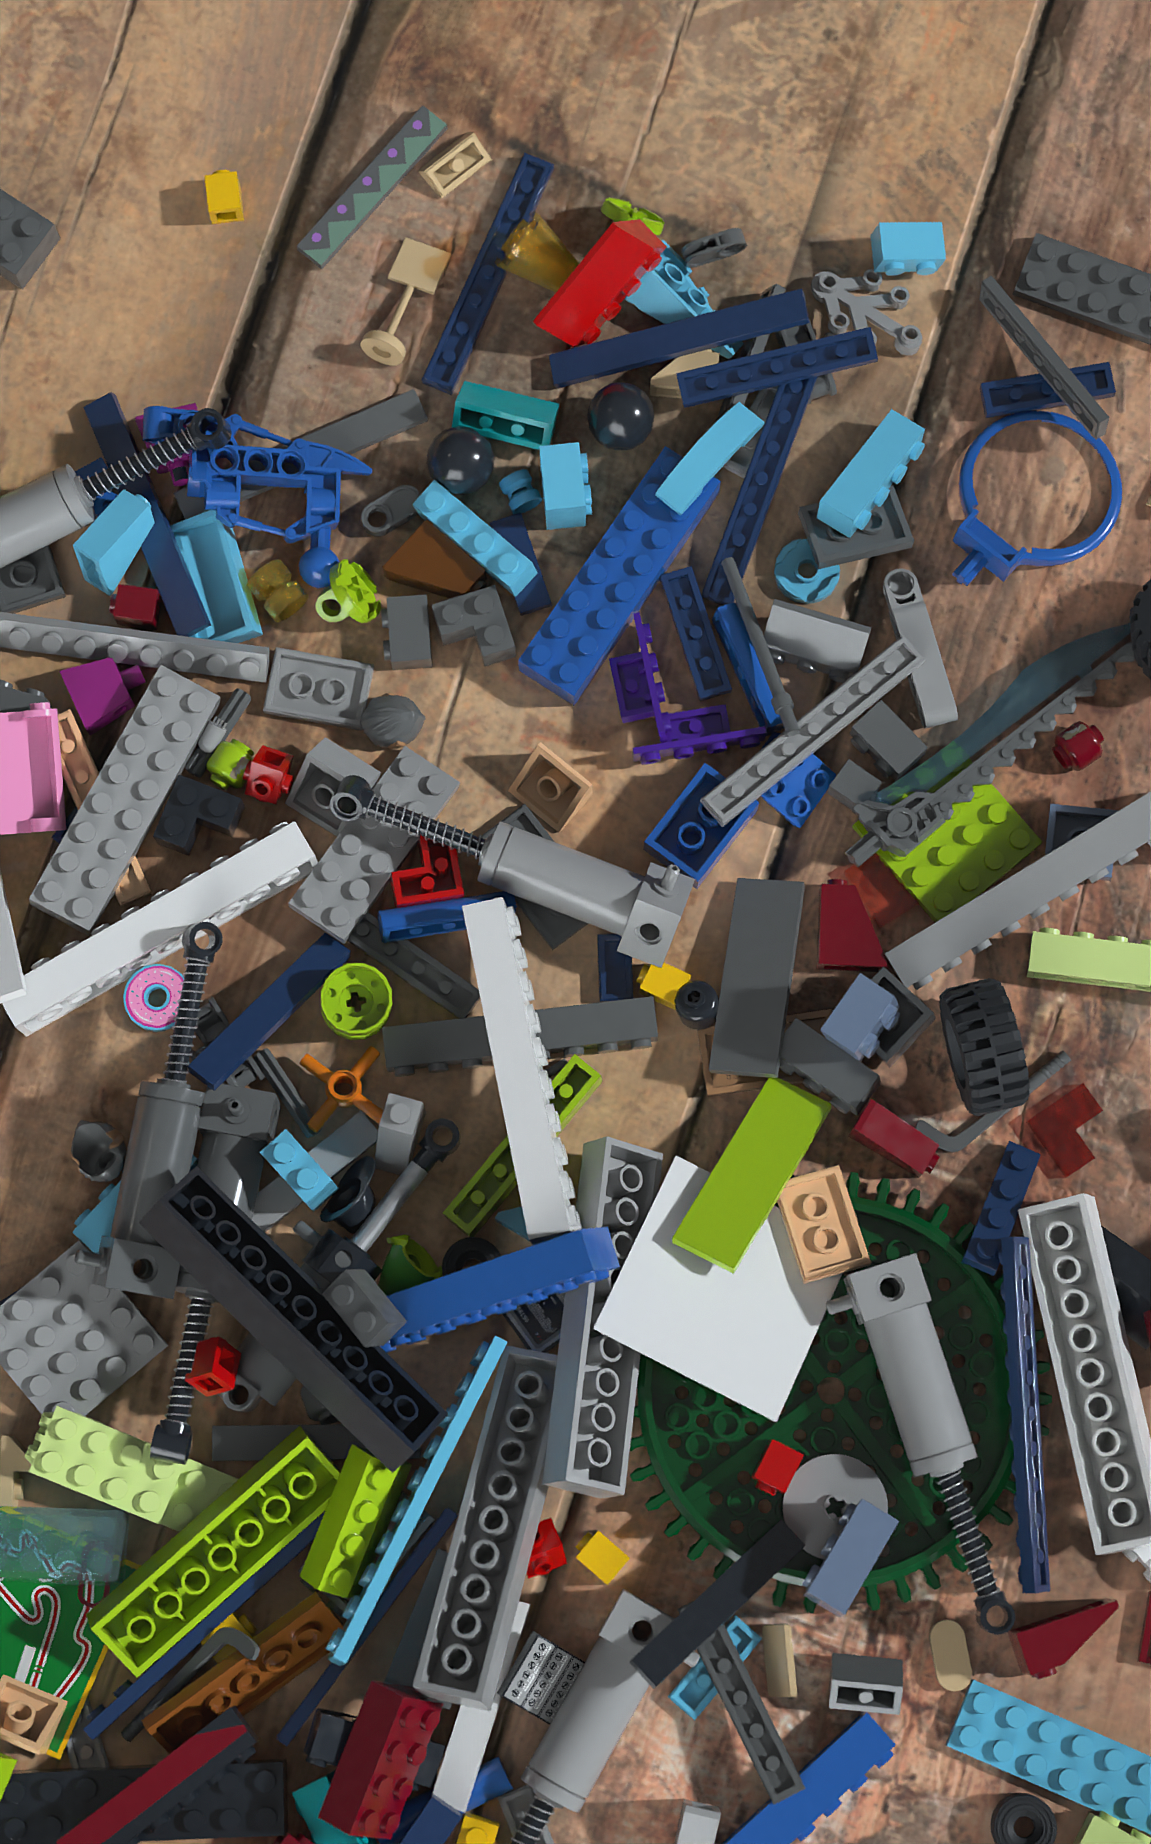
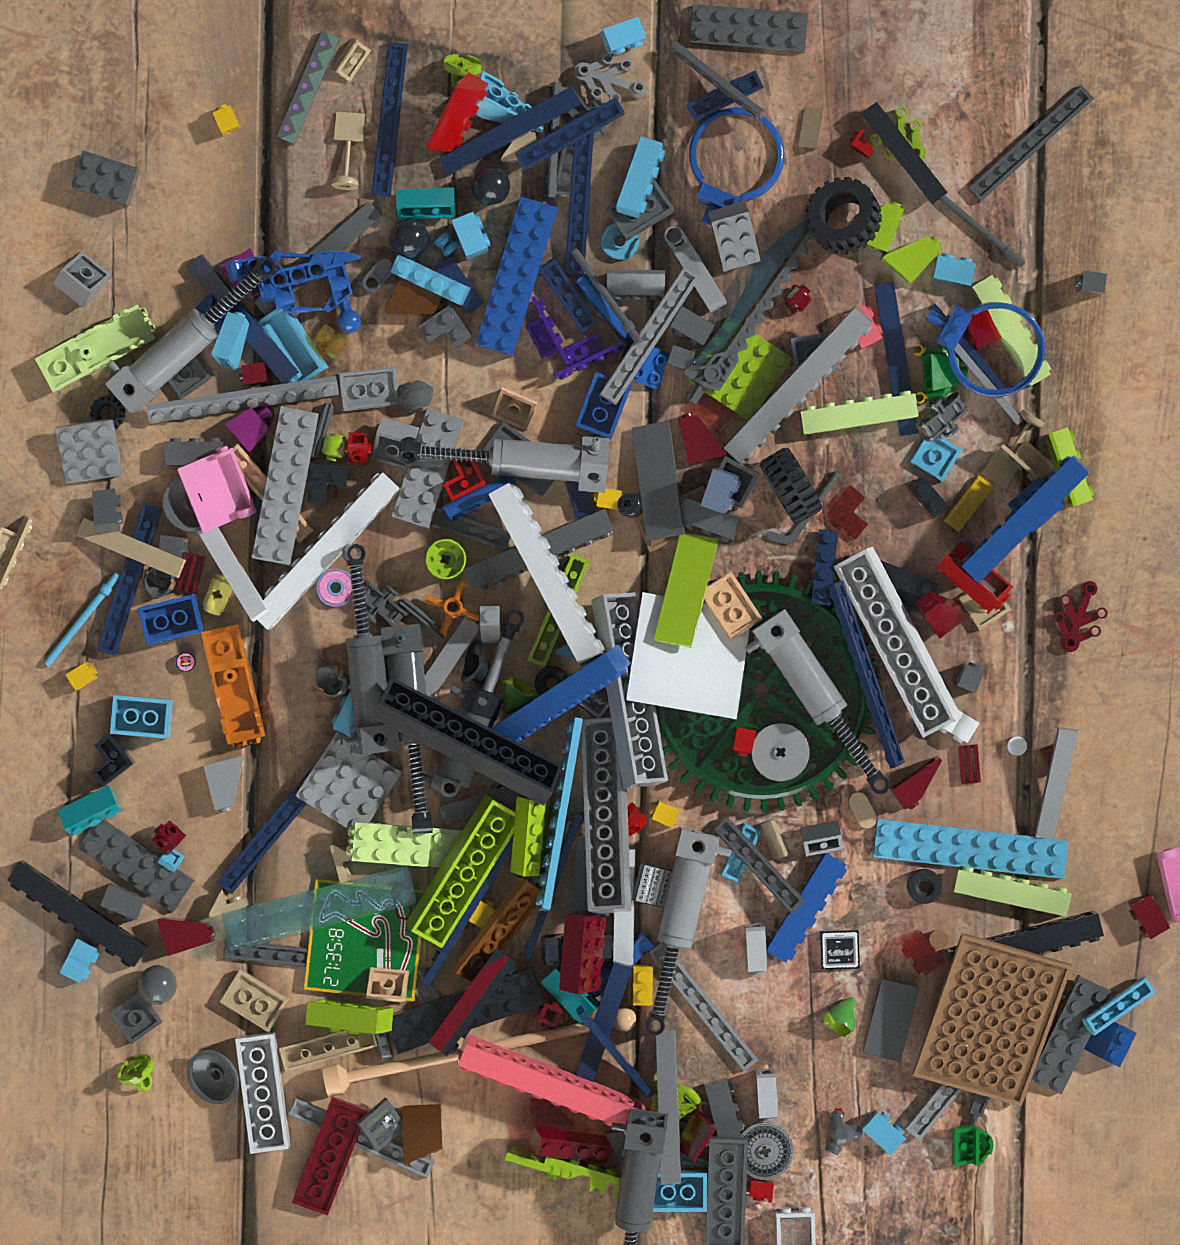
camera: 20 degrees left, 10 degrees up
dark grey piece [121,1627,260,1742] -> none
red brick [185,1336,241,1397] -> none
dark blue tile [188,933,351,1091] -> none
light grey piece [198,716,227,753] -> none
medium azure brick [260,1129,339,1212] -> none
lime tile [315,559,381,623] -> none
dark grey brick [322,1269,407,1347] -> none
dark grey brick [381,594,432,670] -> none
clear yellow cone [495,211,579,293] -> none
black tile [629,1520,806,1689] -> none
medium azure slope [655,402,765,516] -> none
dark grey piece [681,228,747,268] -> none
sand blue brick [802,1499,899,1618] -> none
dark red slope [848,1099,940,1178] -> none
none -> brick [708,201,761,271]

